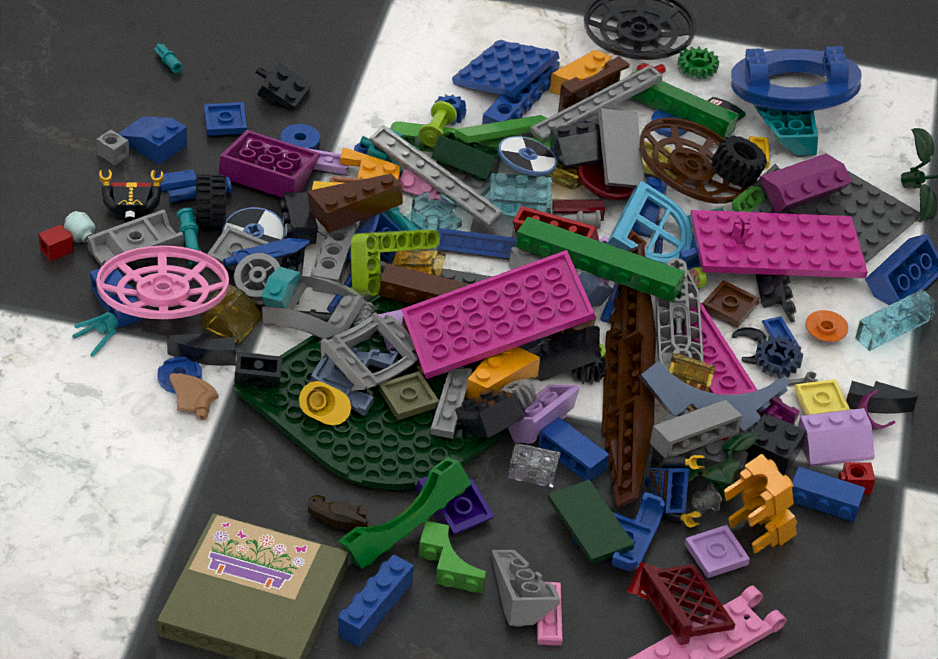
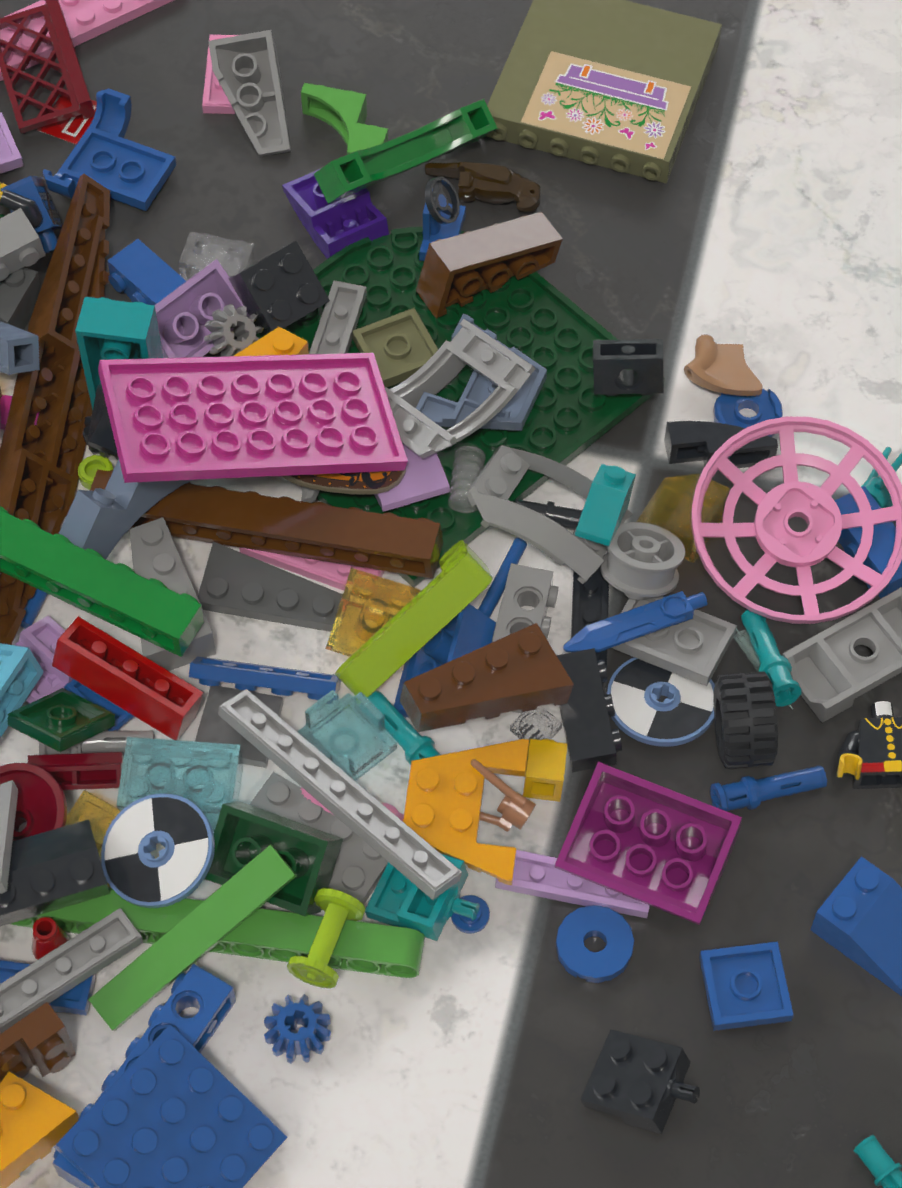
camera: 175 degrees left, 15 degrees up
blue tile [155,169,197,192] -> none
yellow piece [299,381,351,425] -> none
blue brick [337,554,414,647] -> none
dark green tile [548,480,634,564] -> none
none -> dark green tile [8,688,115,752]
none -> teal brick [75,297,164,410]
none -> reddish brown wedge [416,212,563,318]
none -> piece [419,177,466,261]

